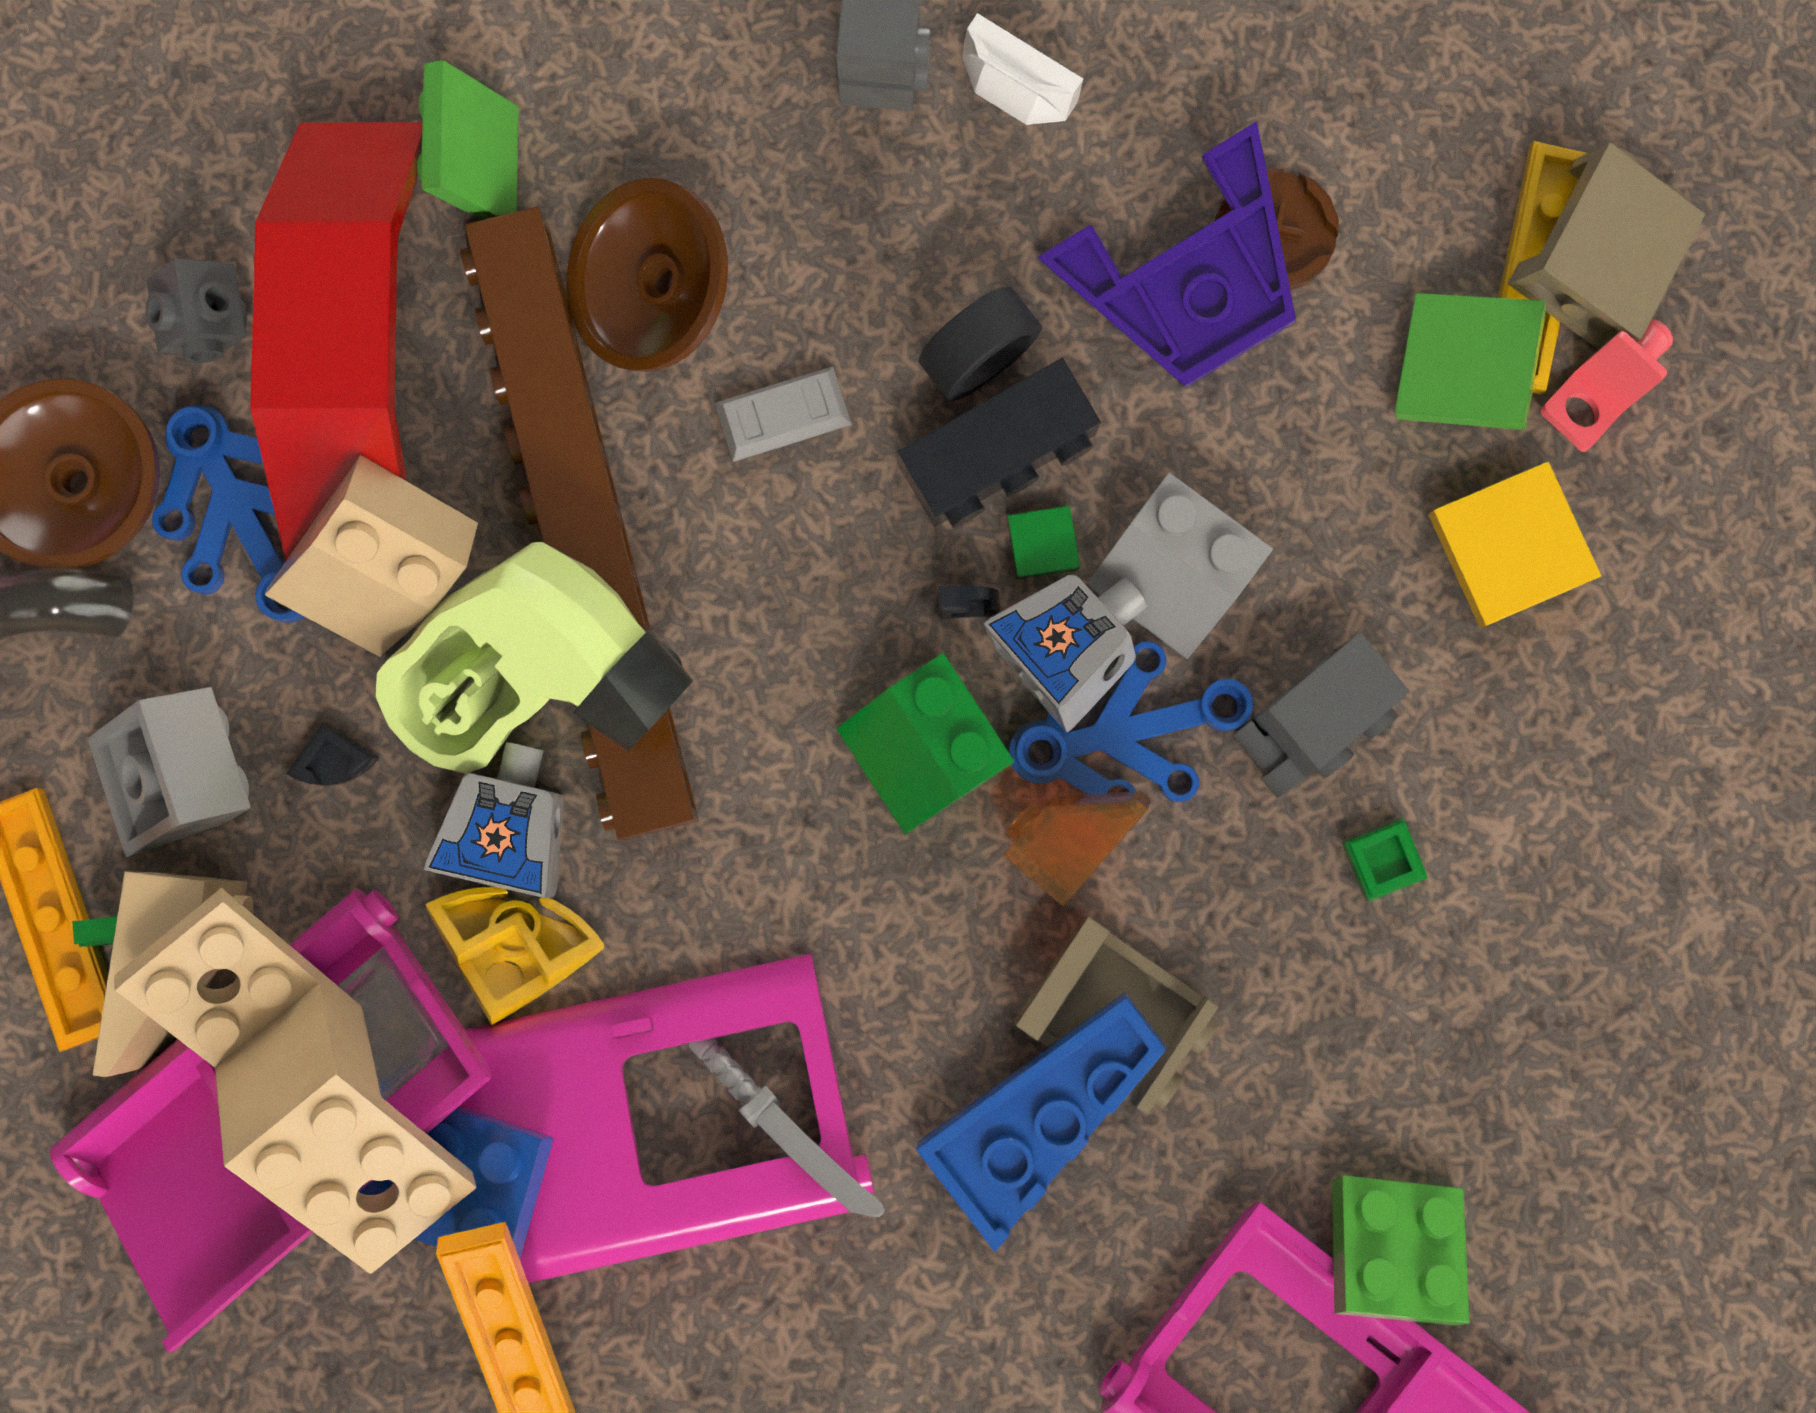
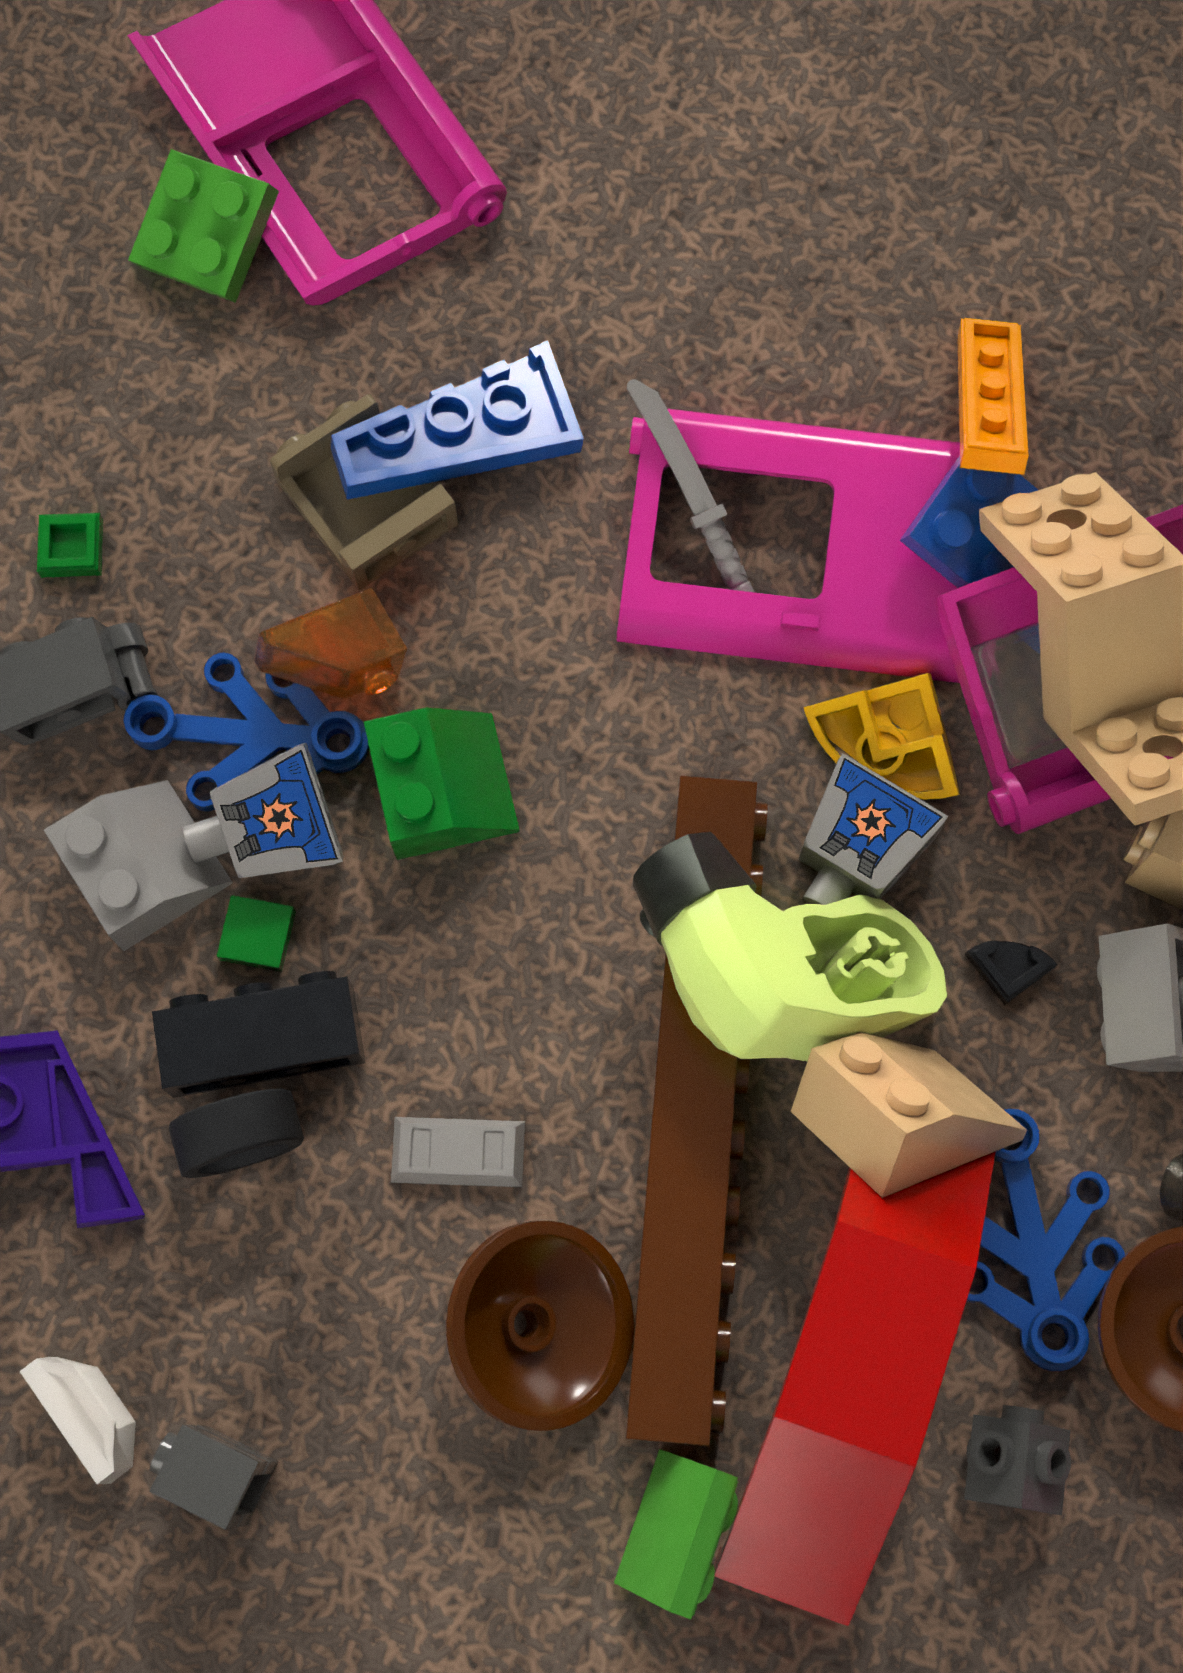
camera: 155 degrees left, 10 degrees down
black tile [937,585,1000,619] -> none

